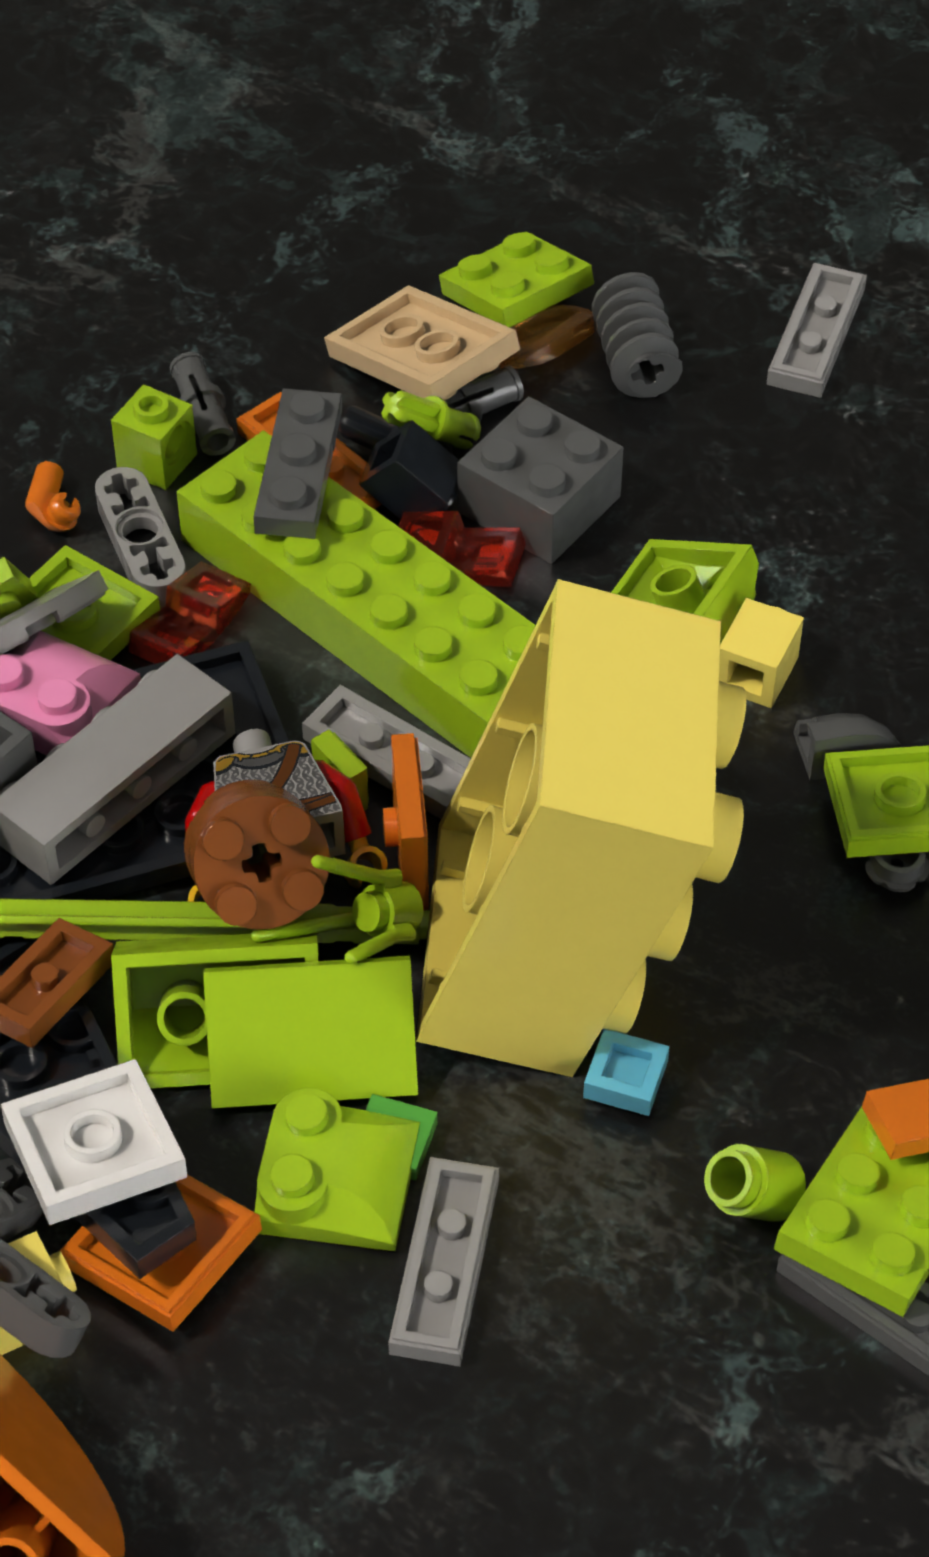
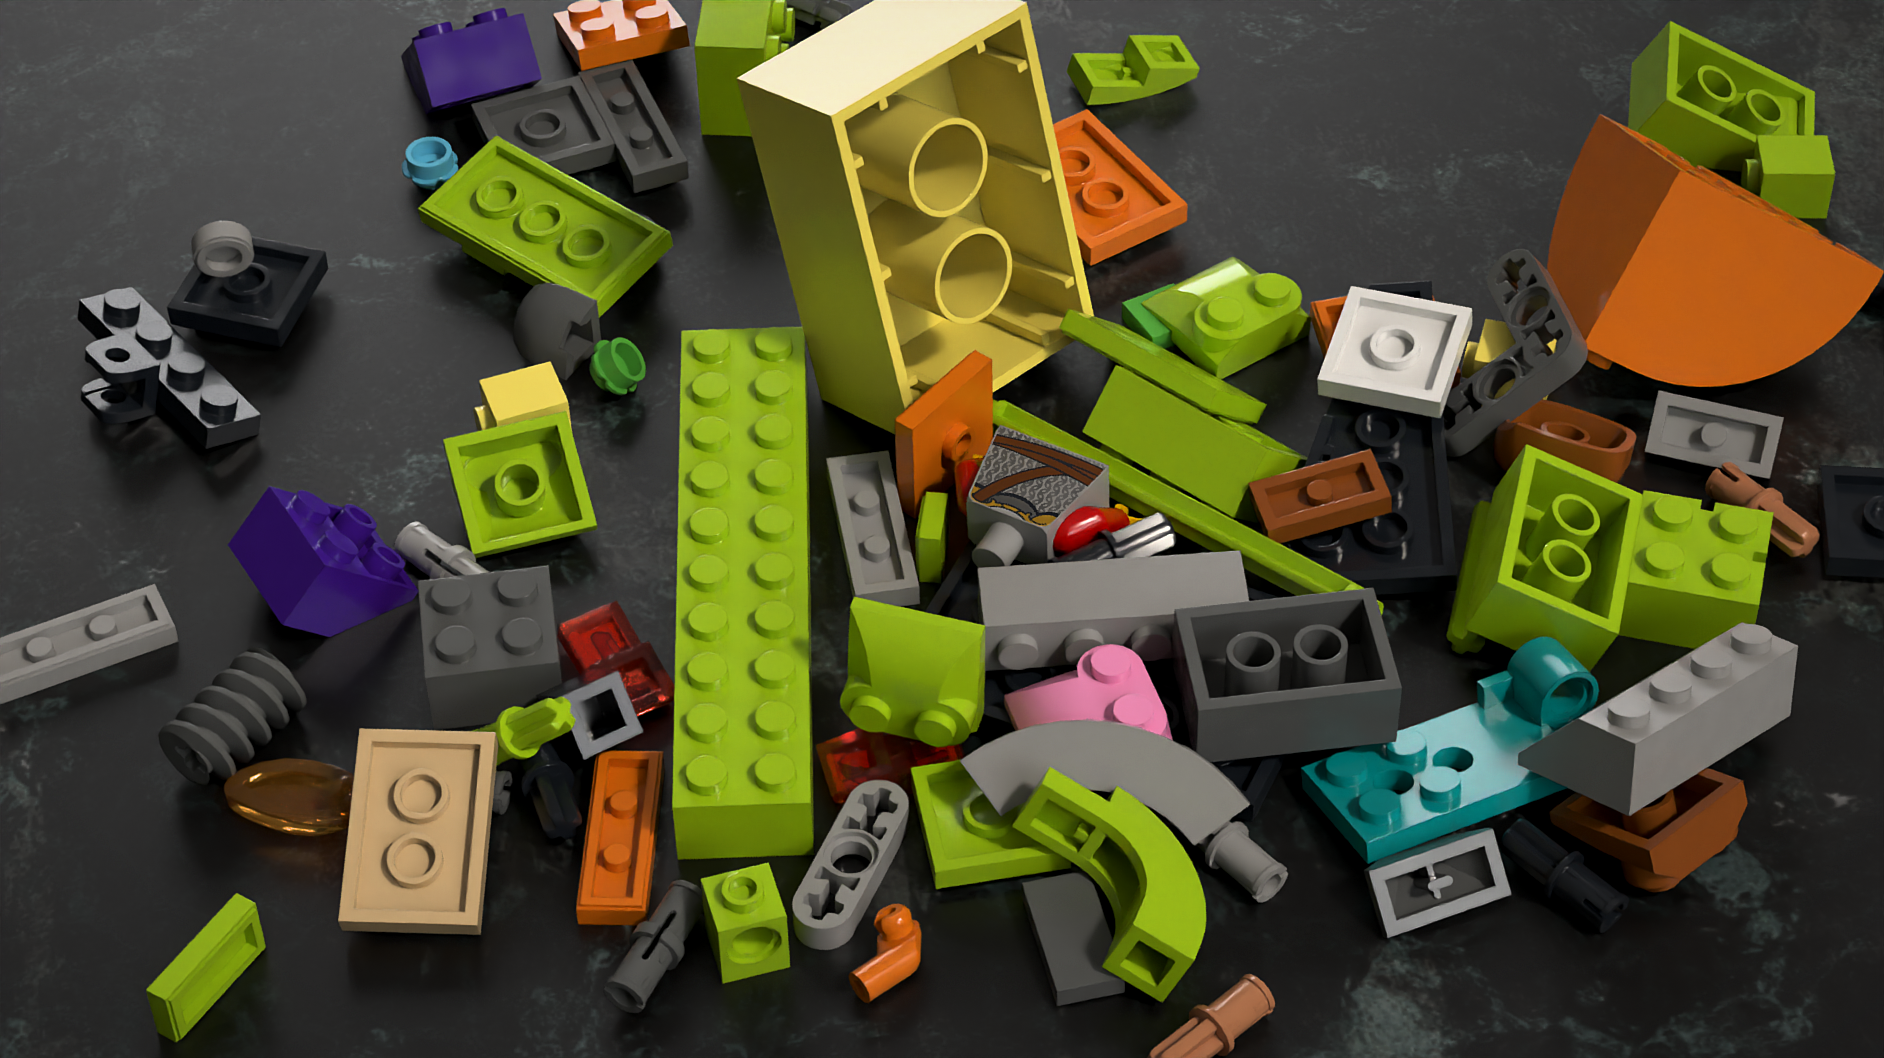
camera: 135 degrees left, 5 degrees down
dark orange brick [184,780,330,929] -> none
lime plant [251,855,424,964] -> none
dark grey plate [253,388,342,539] -> none
light grey tile [388,1157,499,1367] -> none
lime plate [439,231,594,327] -> none
none -> lime tile [146,893,266,1043]
none -> dark purple slope [228,486,419,637]
none -> light grey pin [394,521,489,579]
none -> bright green plate [590,337,646,396]
none -> lime slope [840,597,986,747]
none -> black axle [1047,513,1176,563]
none -> orange plate [1053,109,1188,266]
none -> lime slope [1066,35,1200,105]

